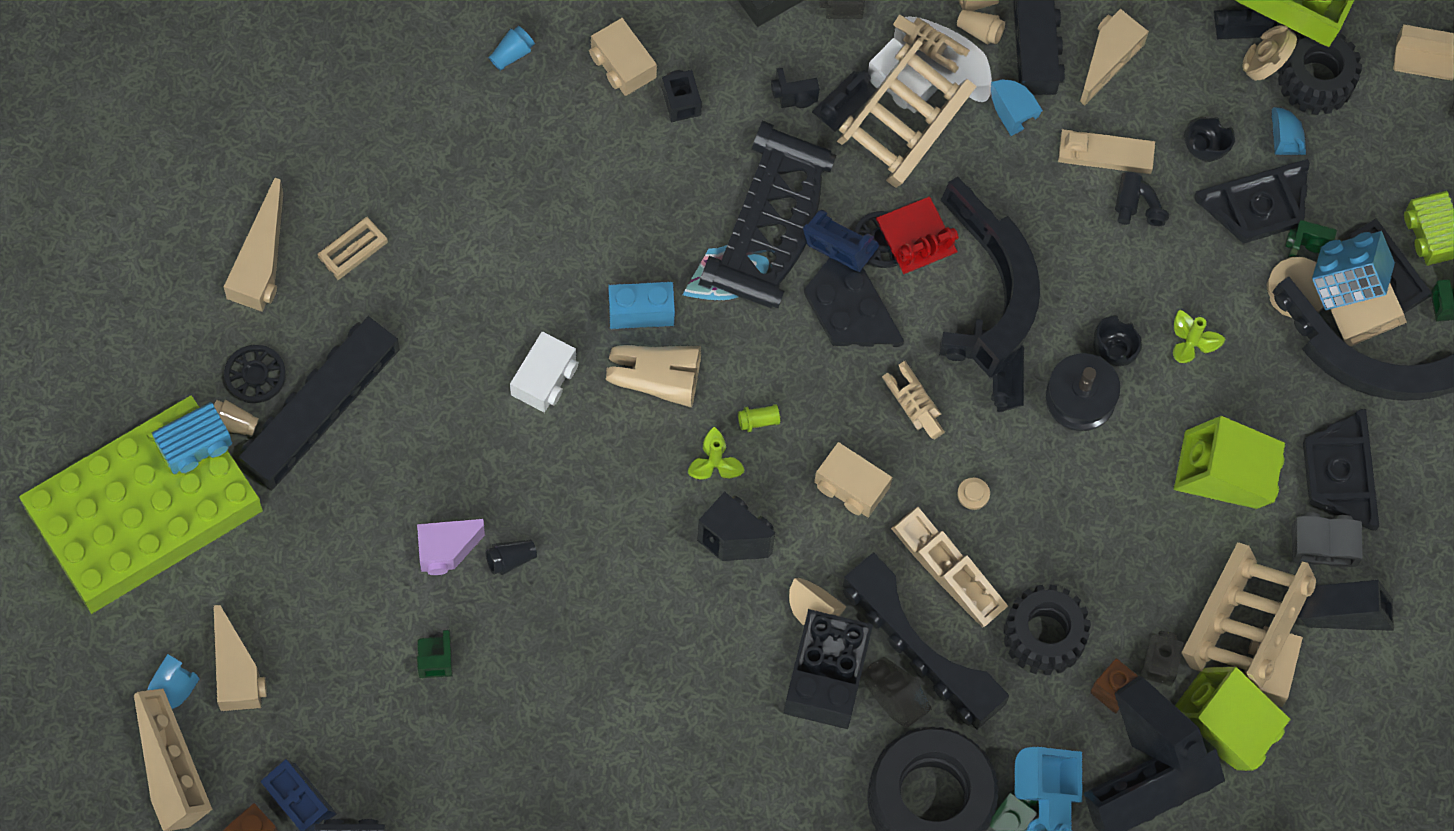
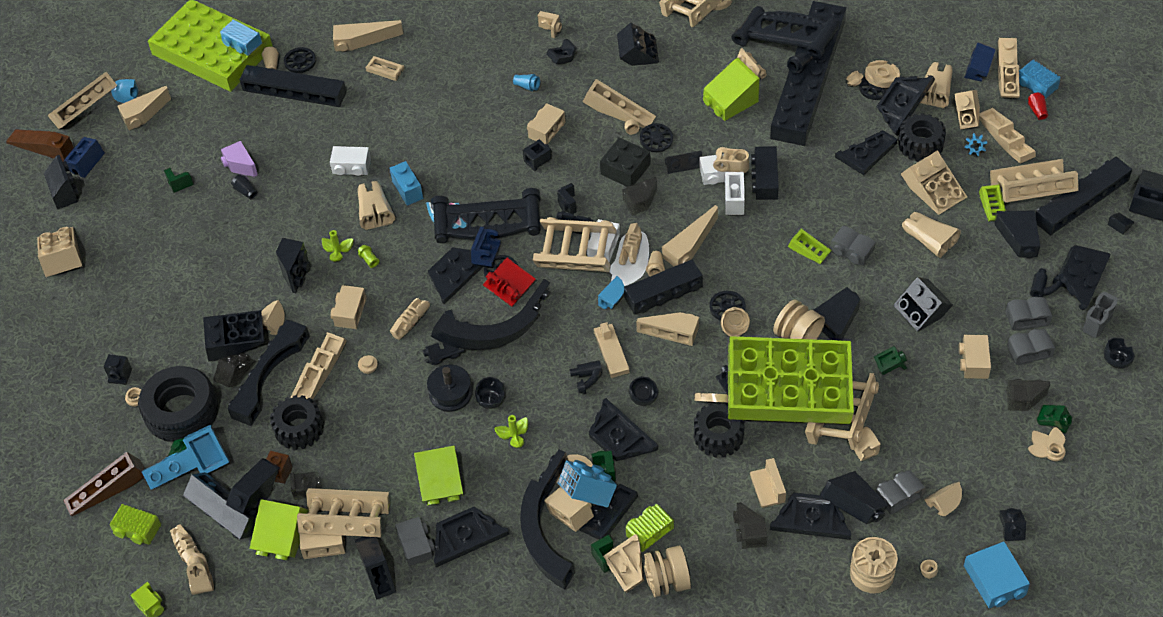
camera: 75 degrees right, 15 degrees down
dark azure brick [1272,107,1306,155] -> none

